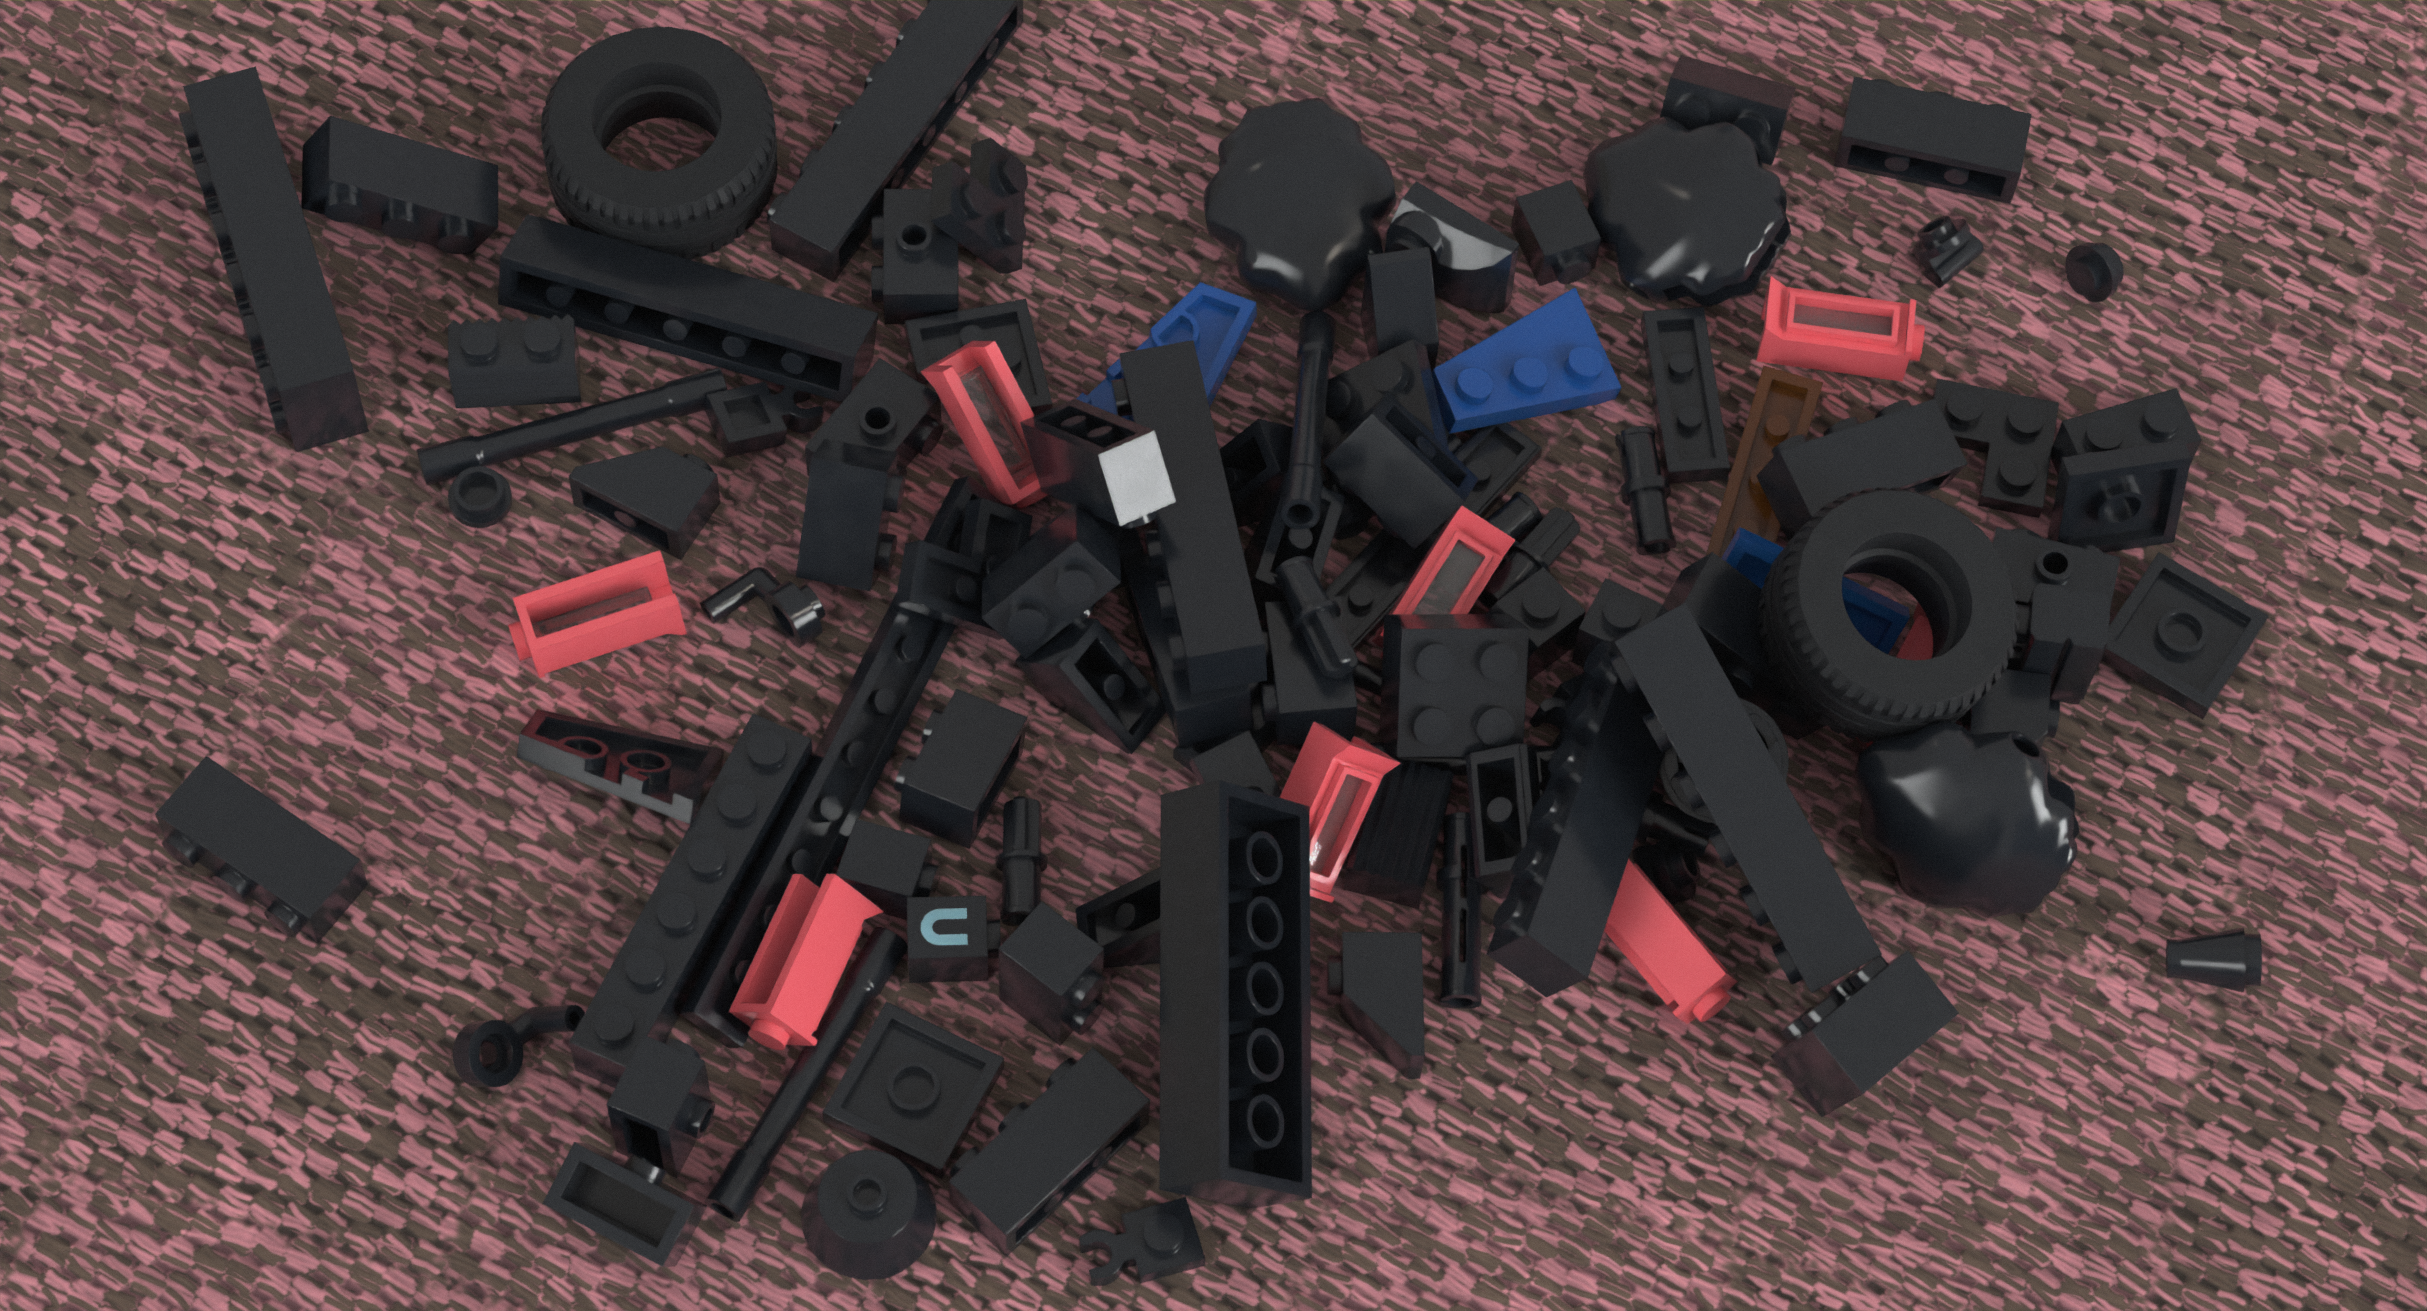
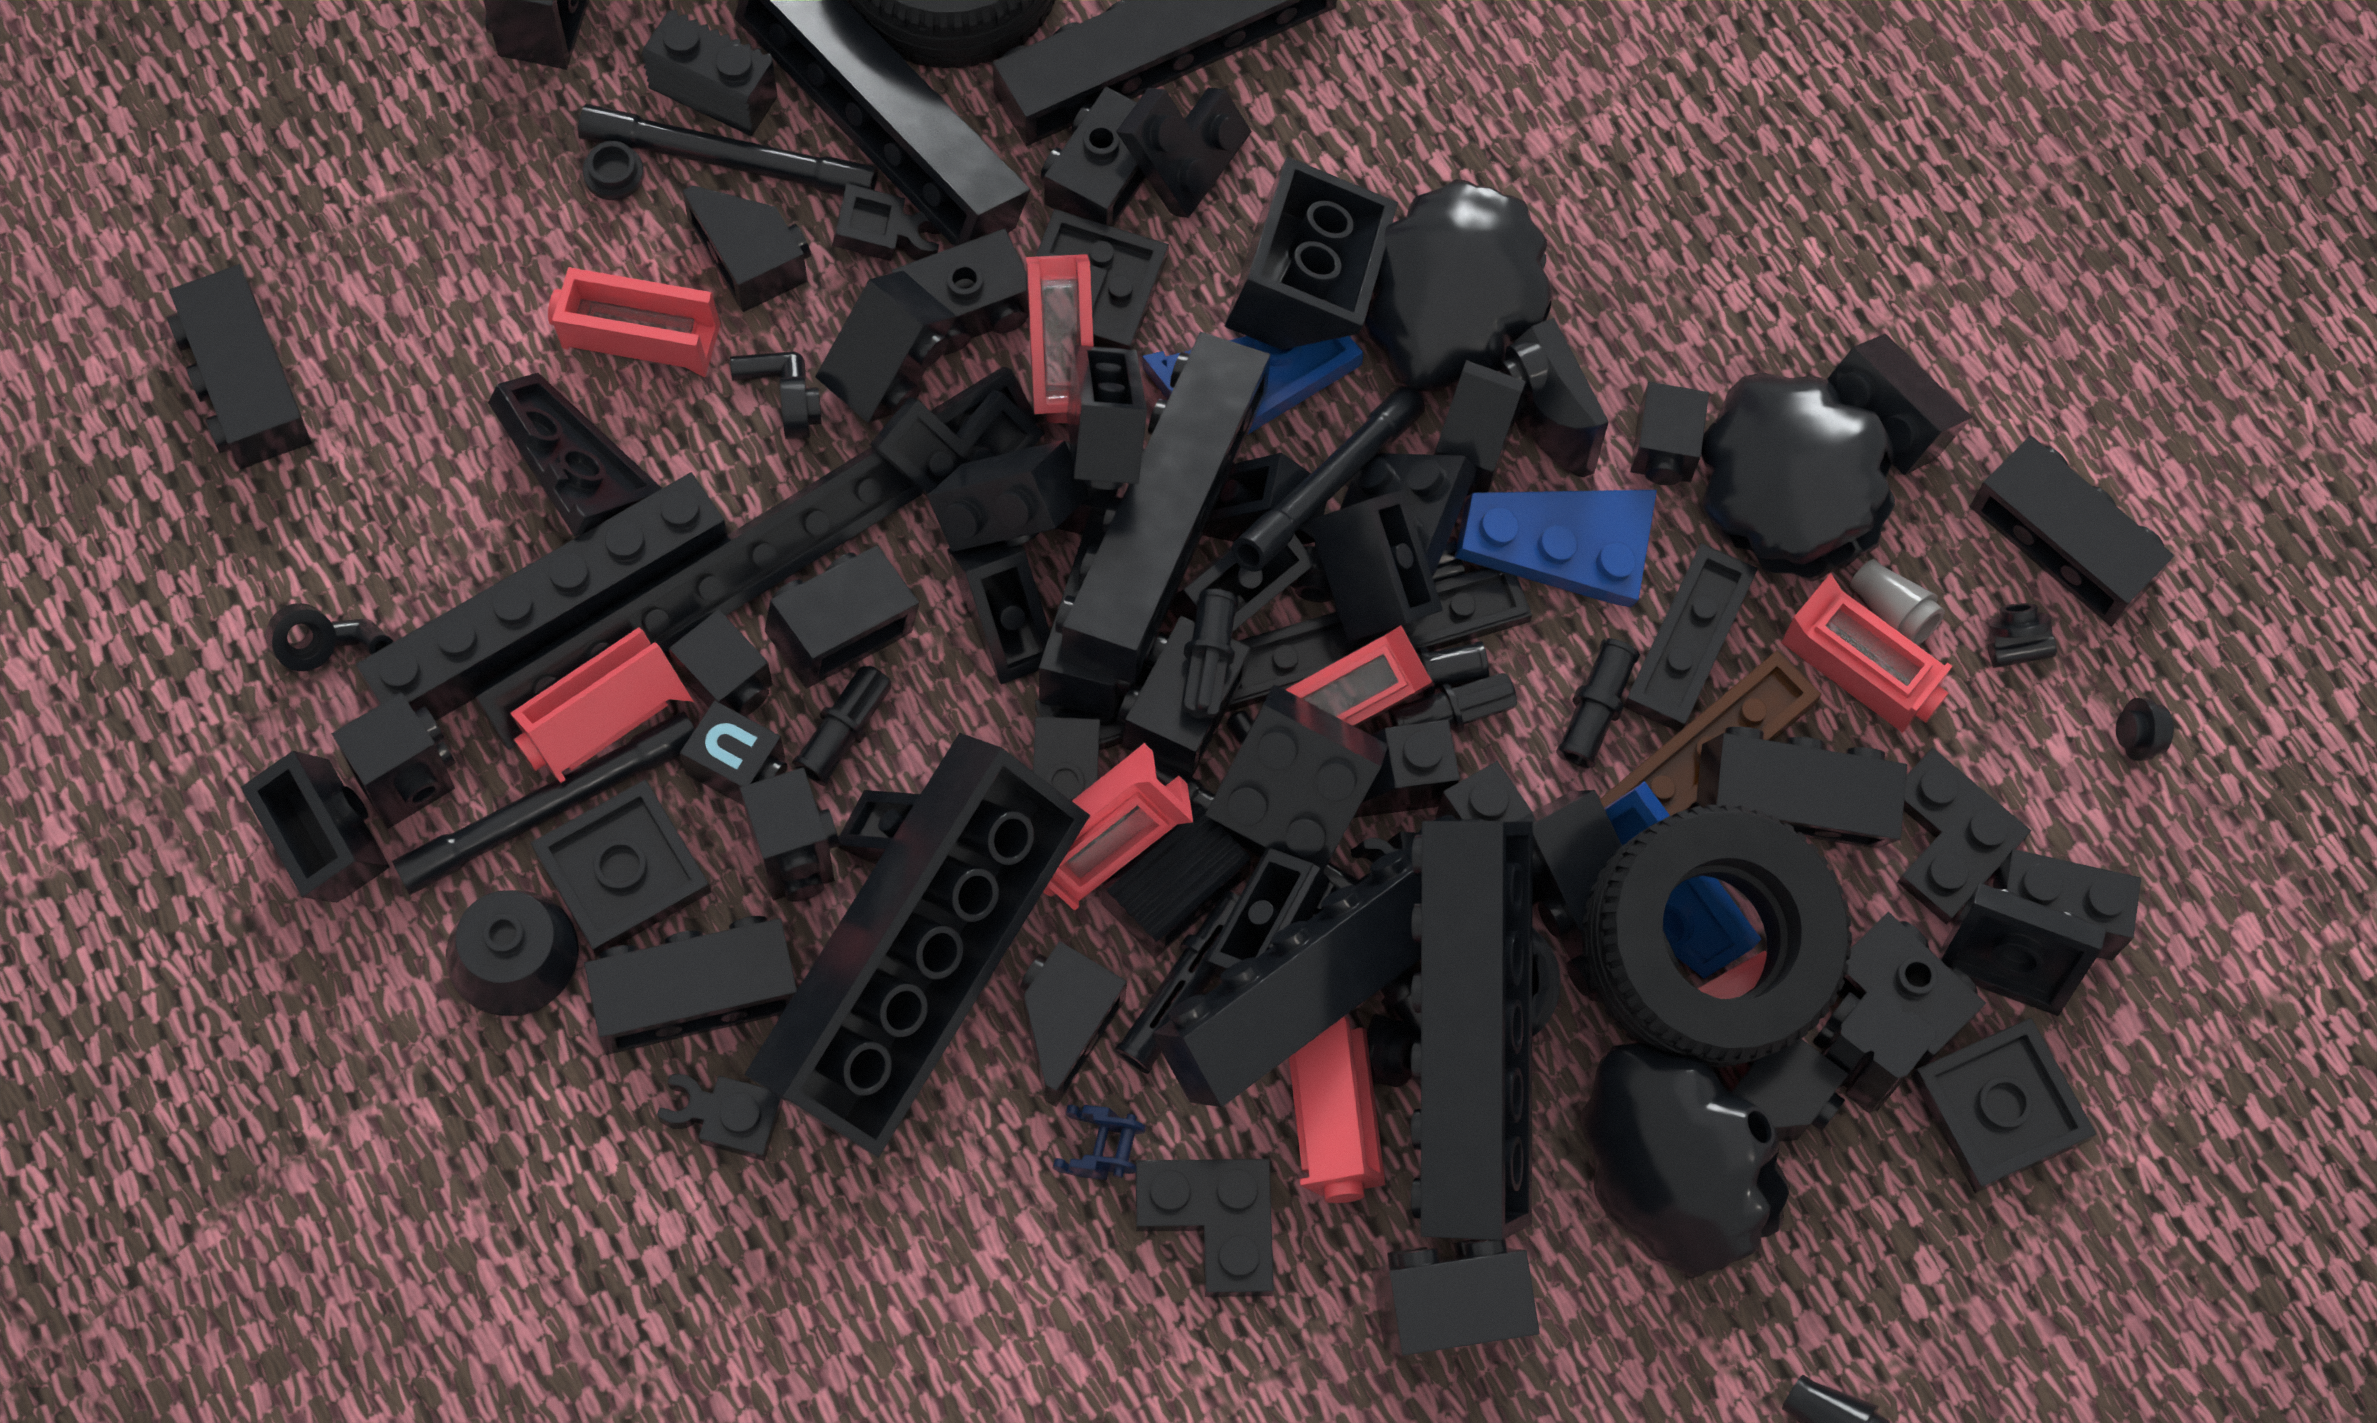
camera: 30 degrees right, 5 degrees up
none -> dark blue piece [1052,1105,1146,1180]
none -> black plate [1135,1159,1274,1297]
none -> black slope [1224,156,1398,350]
none -> light grey cone [1850,559,1945,646]

